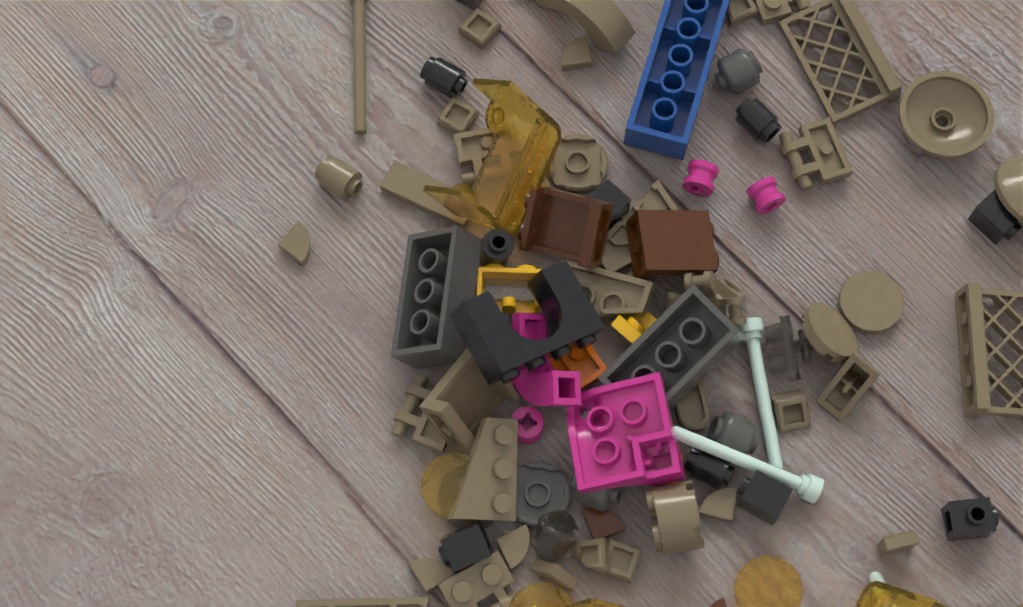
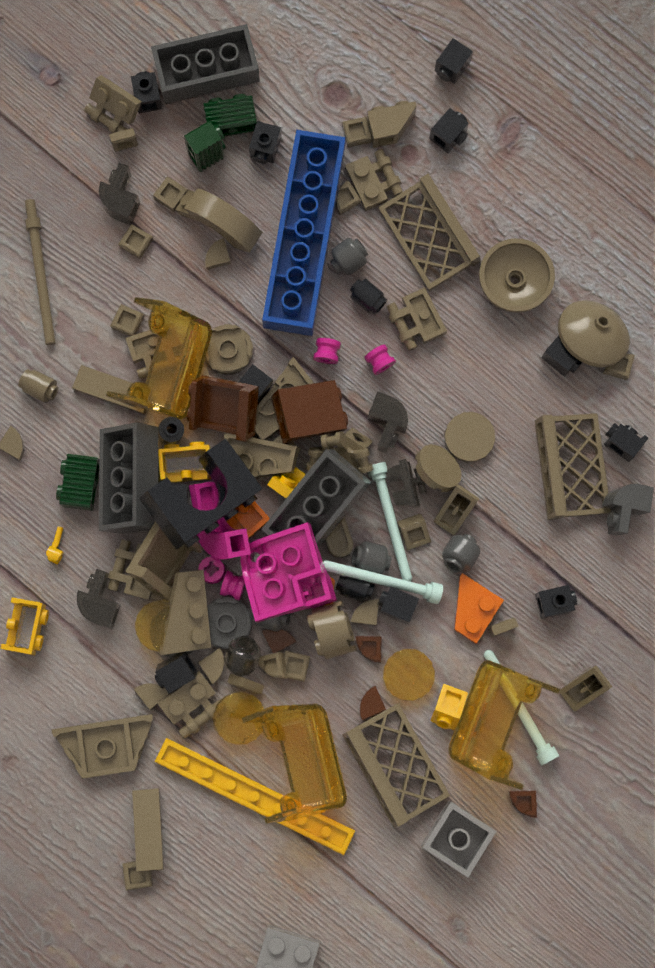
camera: 10 degrees left, 10 degrees up
black brick [420,56,468,98] -> none
none -> yellow window [1,597,49,656]
none -> yellow hand [46,526,64,564]
none -> dark green brick [56,454,99,511]
none -> clear smoke brick [77,569,121,630]
none -> dark pink wheel [220,570,245,601]
none -> reddish brown tile [355,636,382,663]
none -> clear smoke brick [368,391,408,454]
none -> dark grey head [442,534,480,573]
none -> orange wing [454,573,504,644]

